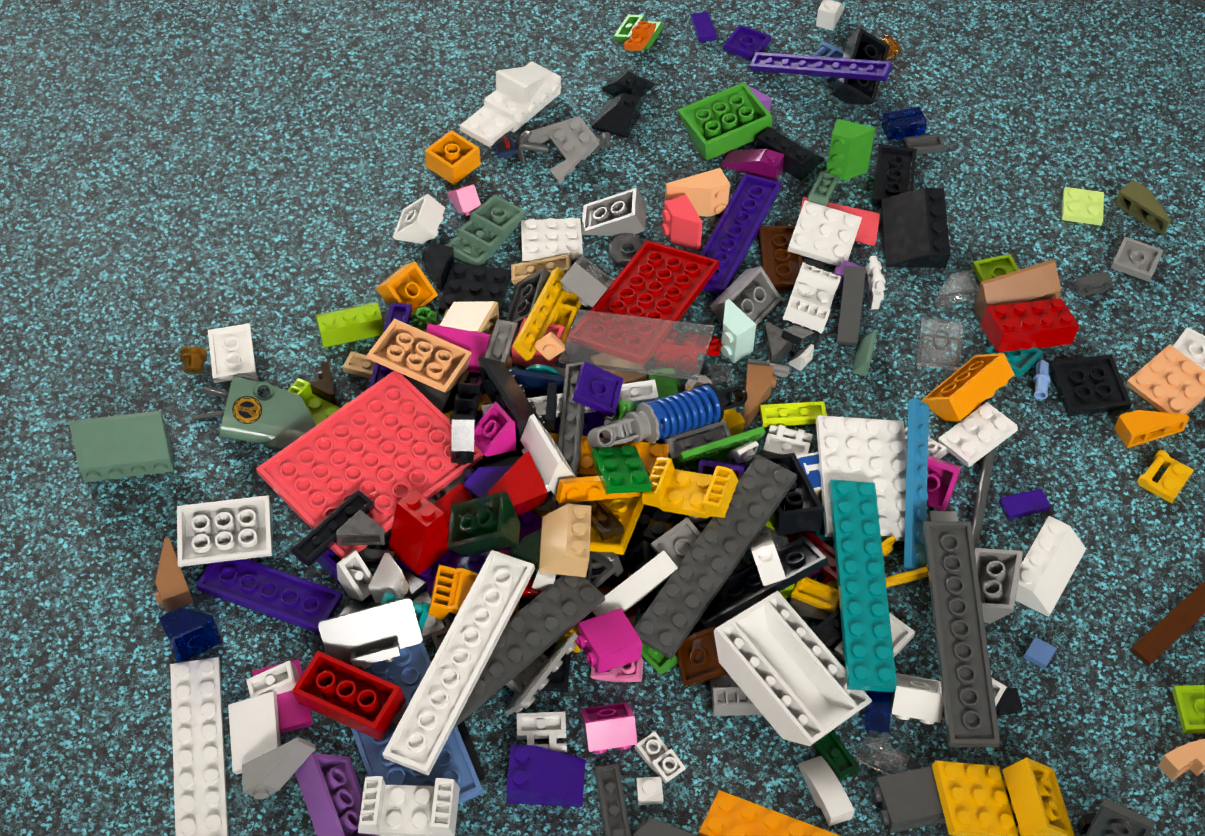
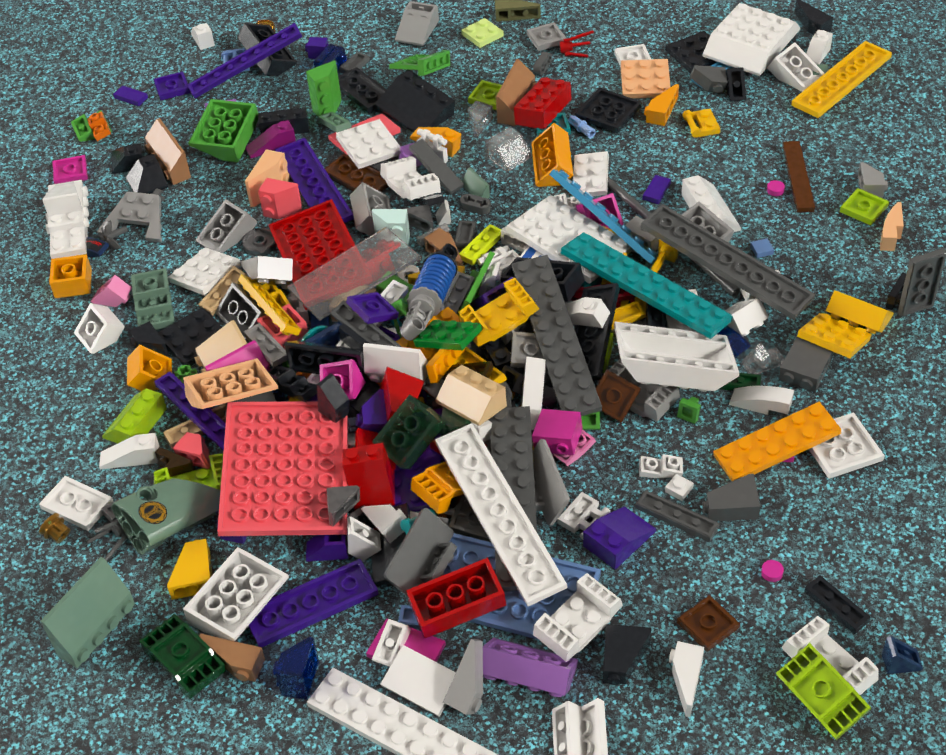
camera: 45 degrees left, 5 degrees down
black tile [291,490,375,567] -> none
light nougat plate [535,332,565,361] -> none
slope [580,702,638,753] -> none
none -> dark pink tile [52,155,88,184]
none -> white slope [99,433,160,470]
none -> dark green plate [139,614,226,699]
none -> slope [145,118,191,185]
none -> yellow slope [167,539,212,600]
none -> coral slope [172,432,210,469]
none -> dark purple brick [305,37,329,59]
none -> bright green fence [389,50,450,76]
none -> light grey slope [395,1,439,46]
none -> light orange slope [410,127,461,157]
none -> dark grey tile [454,220,476,249]
none -> dark grey beam [460,194,491,215]
none -> red plant [560,30,594,58]
none -> bright green tile [677,396,701,424]
none -> dark pink tile [767,180,785,196]

